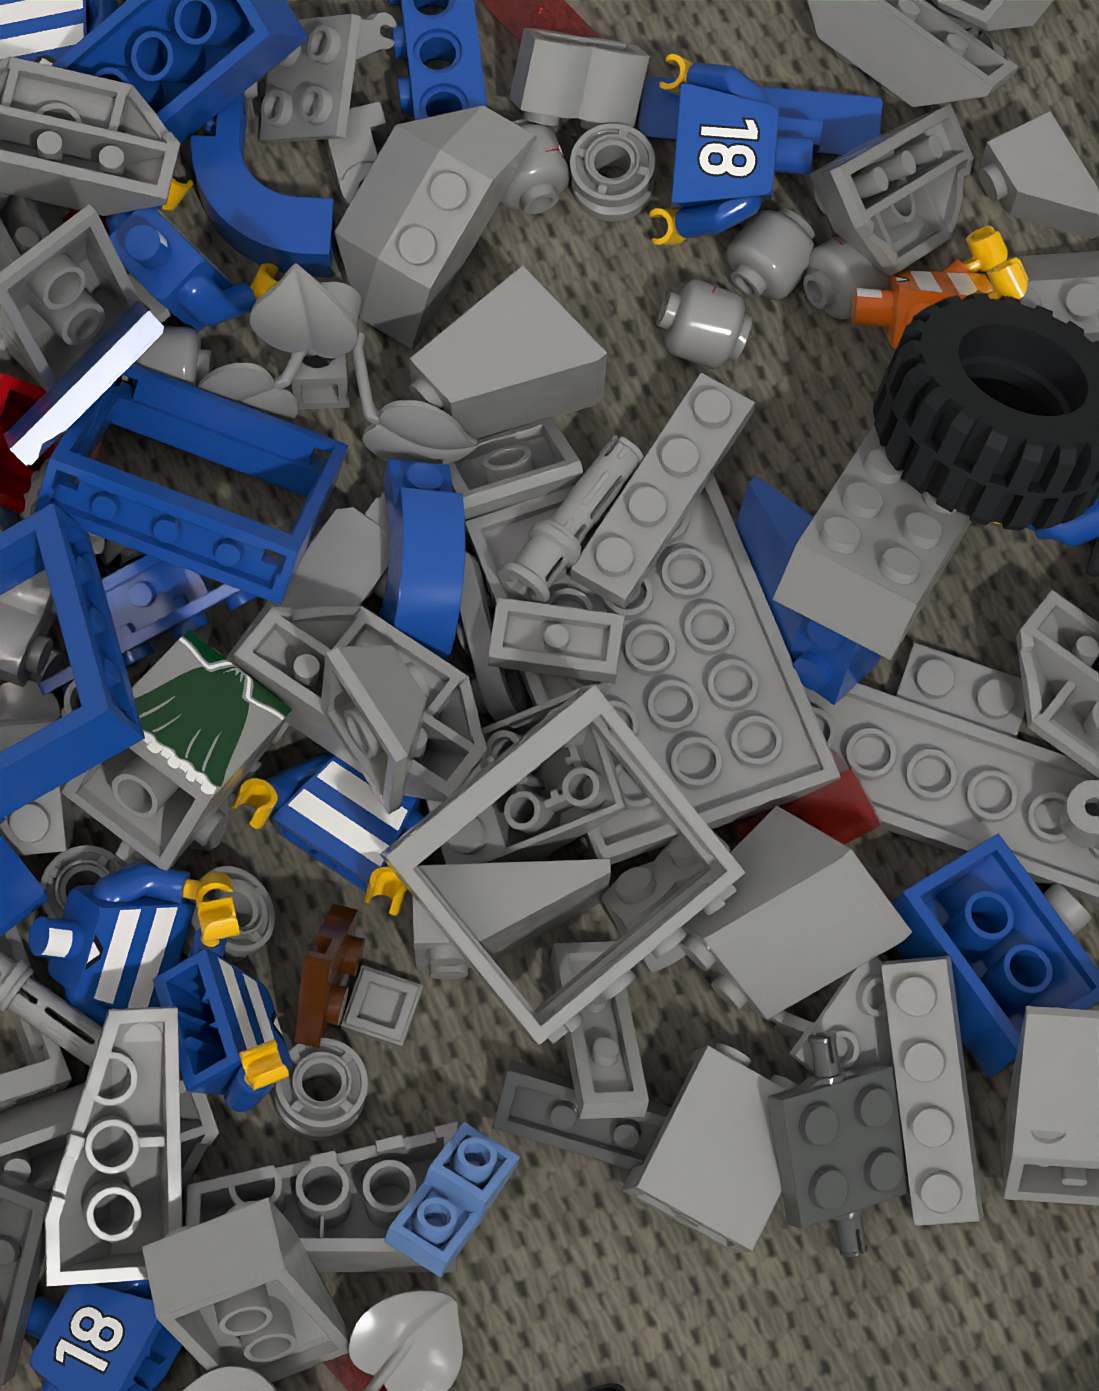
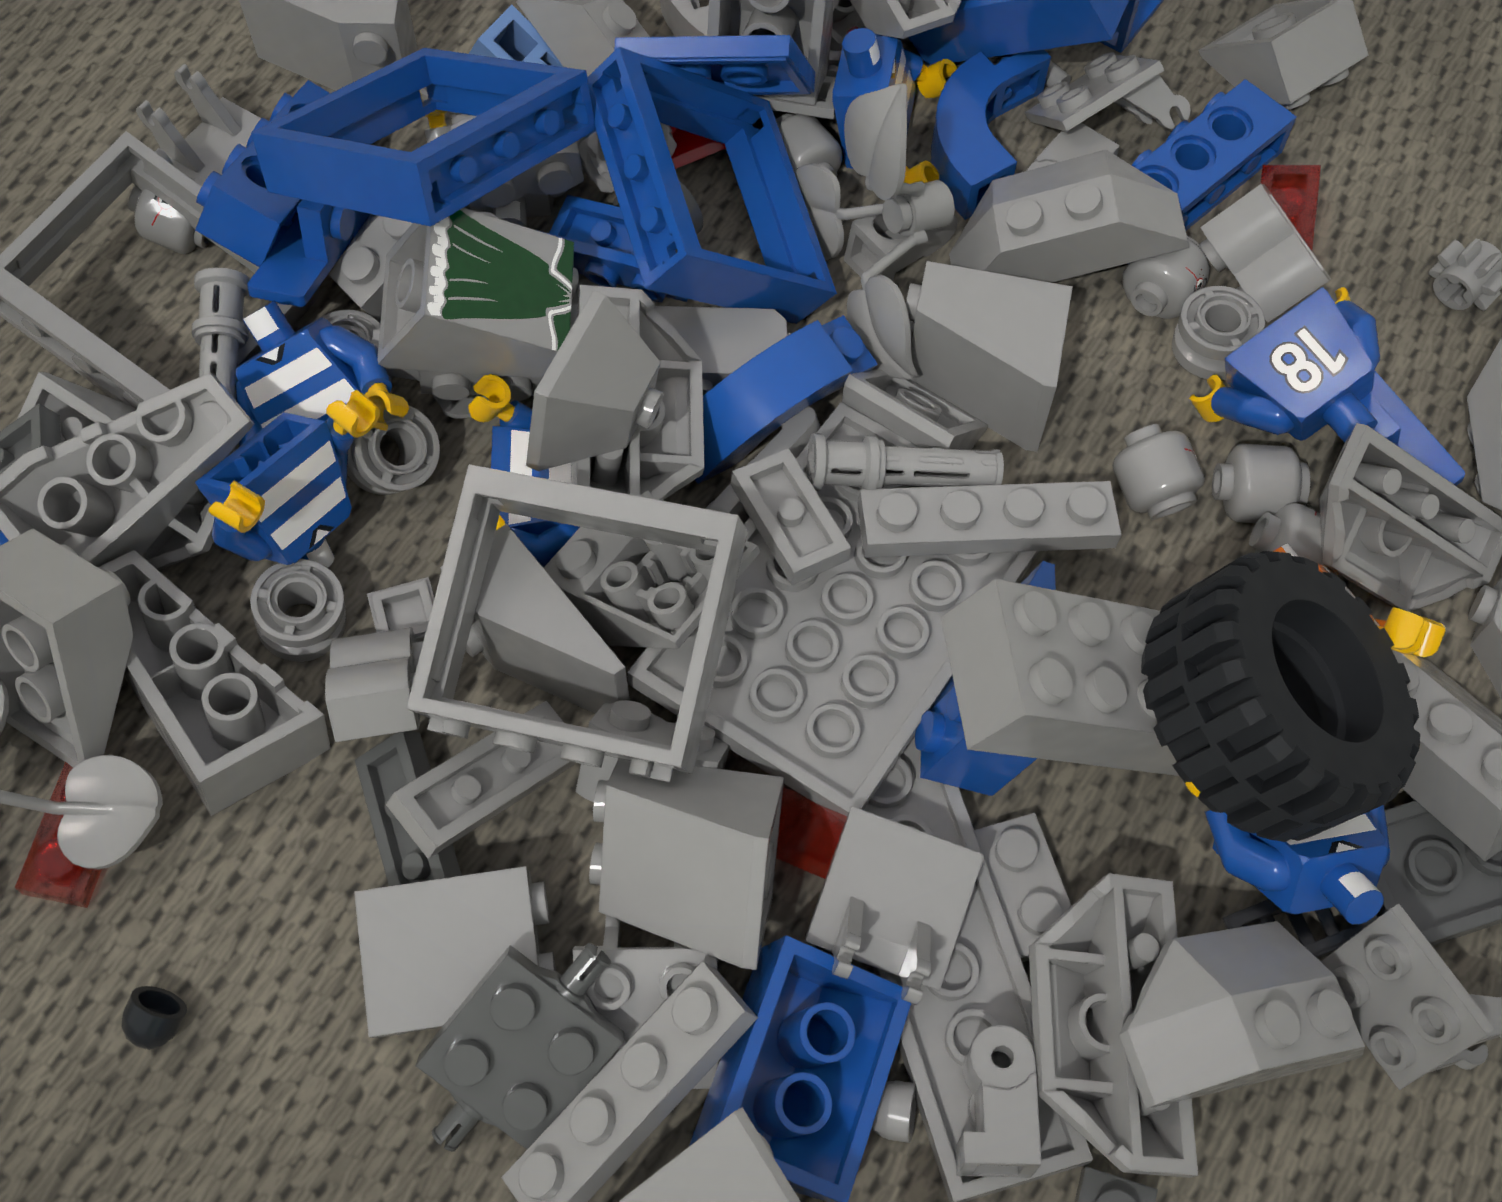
camera: 55 degrees right, 10 degrees down
reddish brown wing [294,903,365,1048] -> none
medium blue slope [384,1122,520,1277] -> none
none -> light grey brick [325,627,423,742]
none -> light grey plate [804,806,984,1005]

